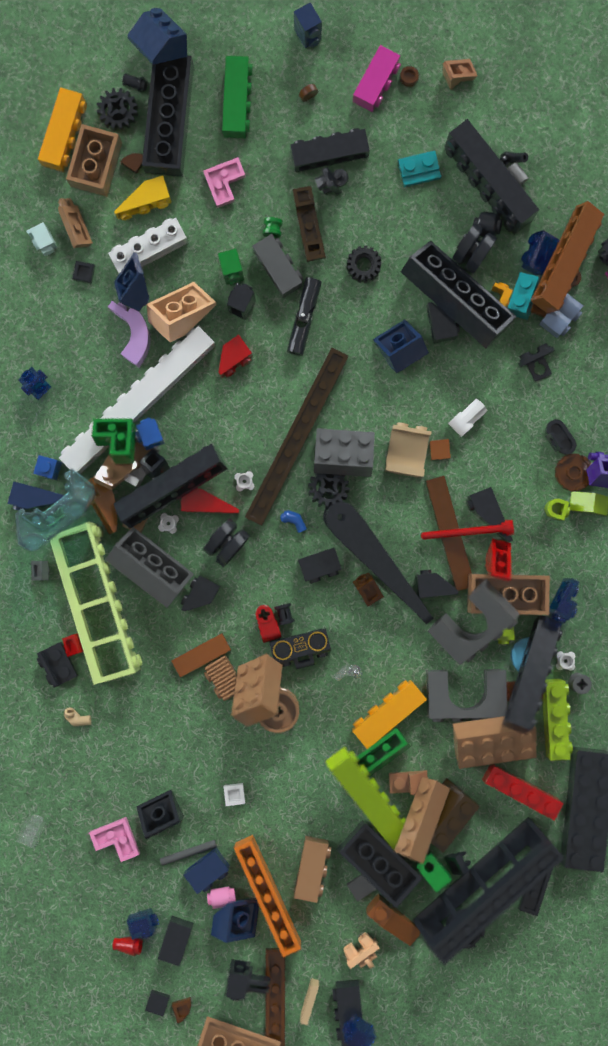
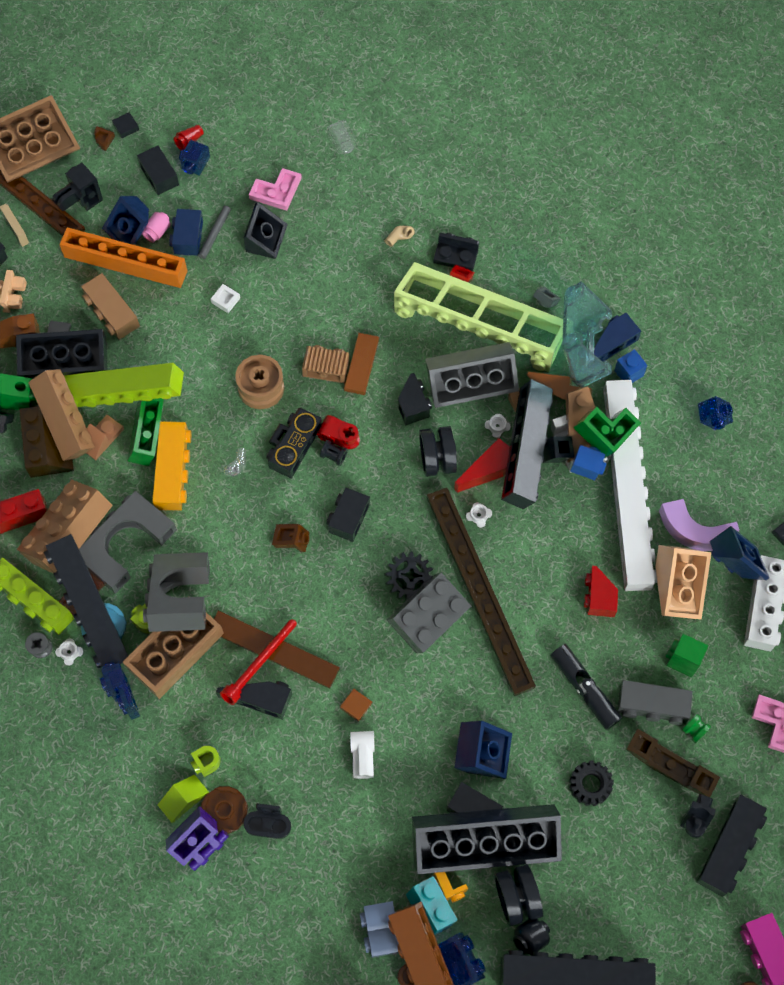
camera: 125 degrees right, 20 degrees down
black brick [227,283,256,320] -> none
medium nougat brick [231,654,282,727] -> none
blue arm [280,510,307,533] -> none
black piece [323,502,434,625] -> none
tan panel [384,423,432,478] -> none
teal plate [398,151,441,187] -> none
black slope [416,569,458,598] -> none
red slope [485,538,511,581] -> none
black bracket [518,343,555,382] -> none

